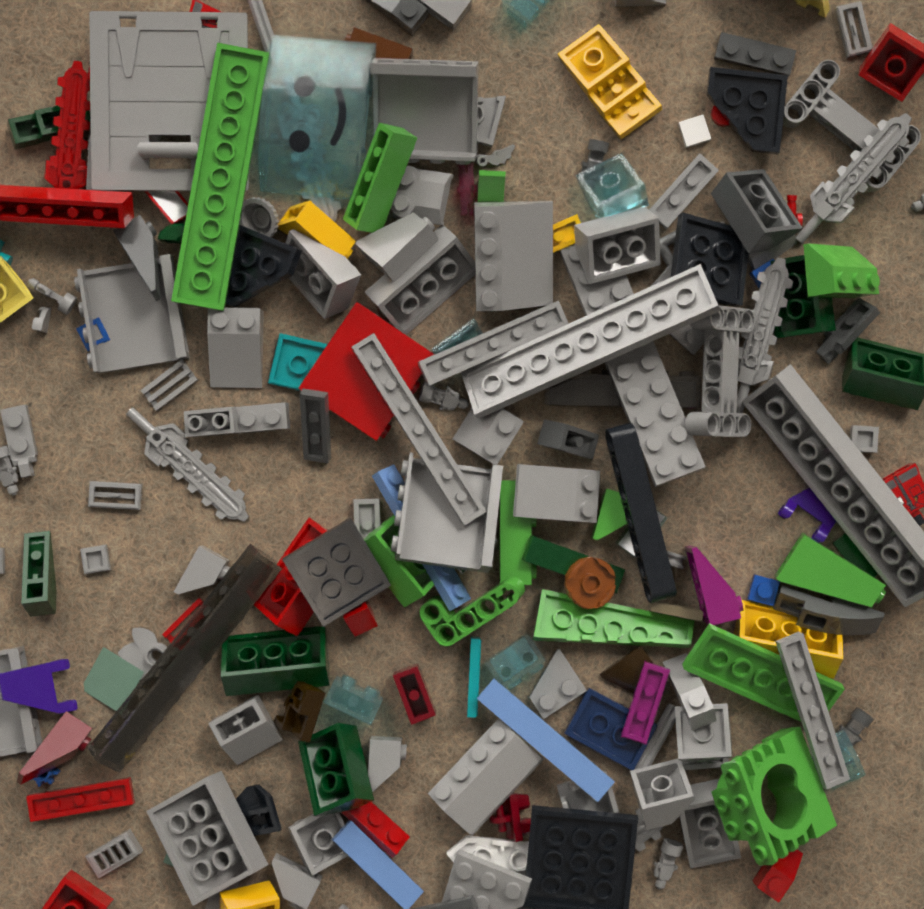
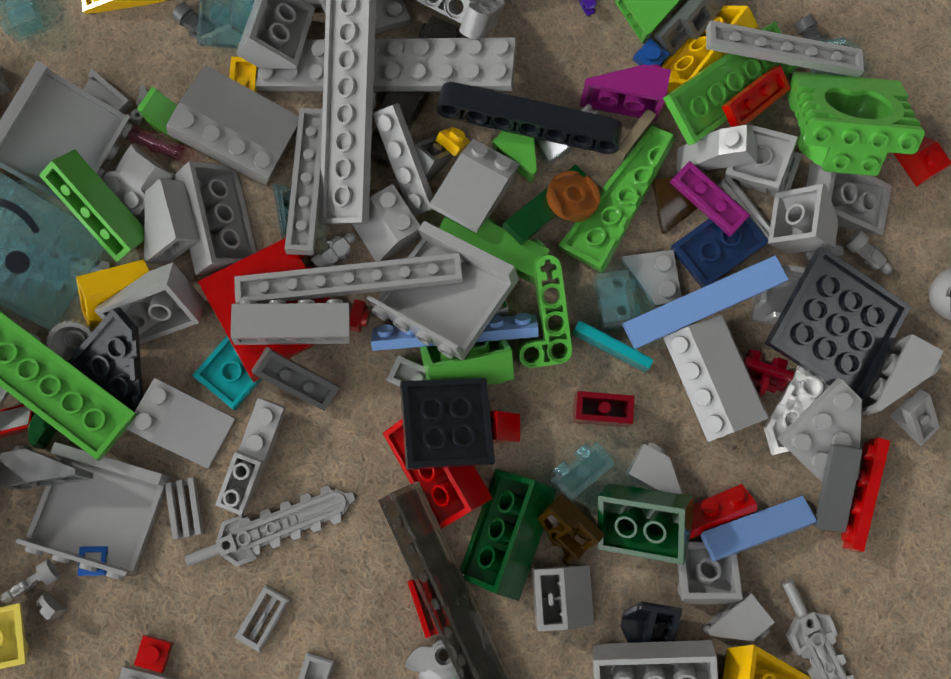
camera: 65 degrees left, 10 degrees down
light grey slope [174,545,230,594] -> none
none -> red plate [134,635,173,673]
none -> light grey brick [231,299,350,345]
none -> red plate [350,299,371,333]
none -> light grey plate [372,103,433,215]
none -> yellow plate [435,126,471,156]
none -> red plate [722,65,791,127]

